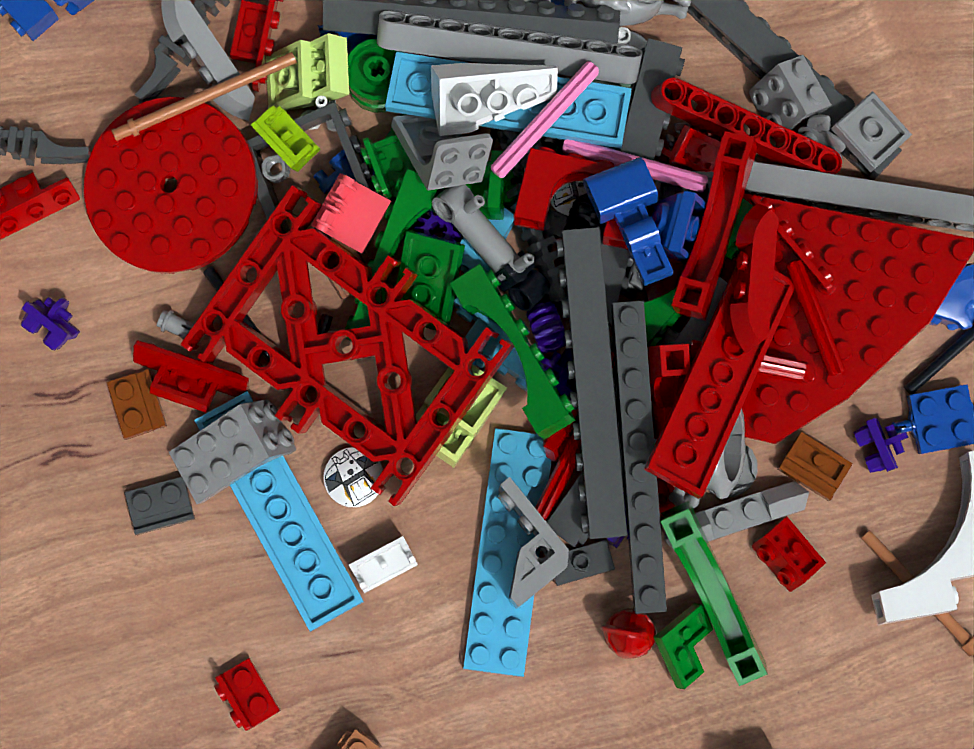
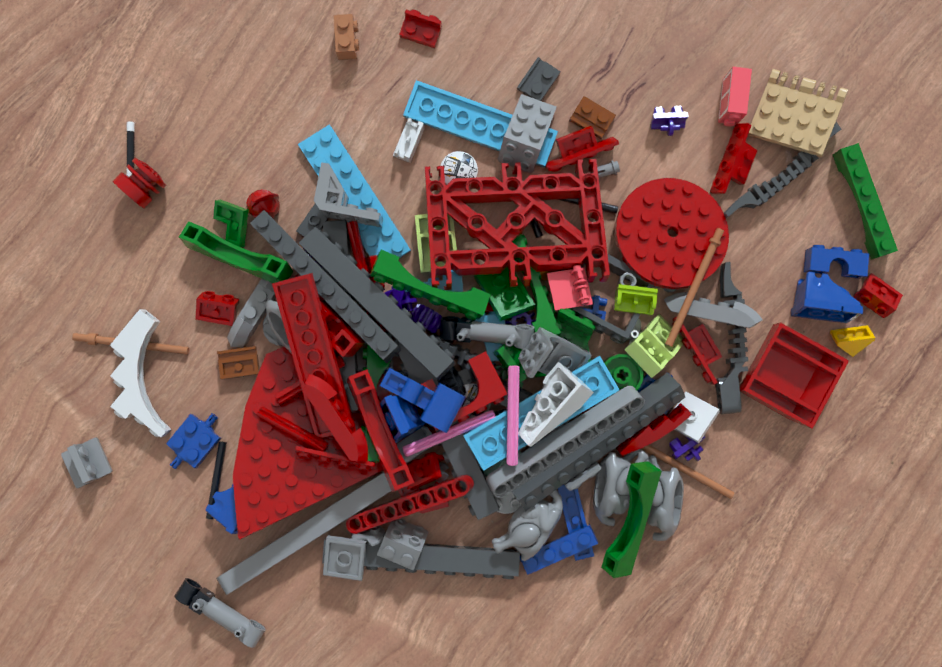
camera: 140 degrees right, 5 degrees up
dark purple hips [854,418,909,473] -> none

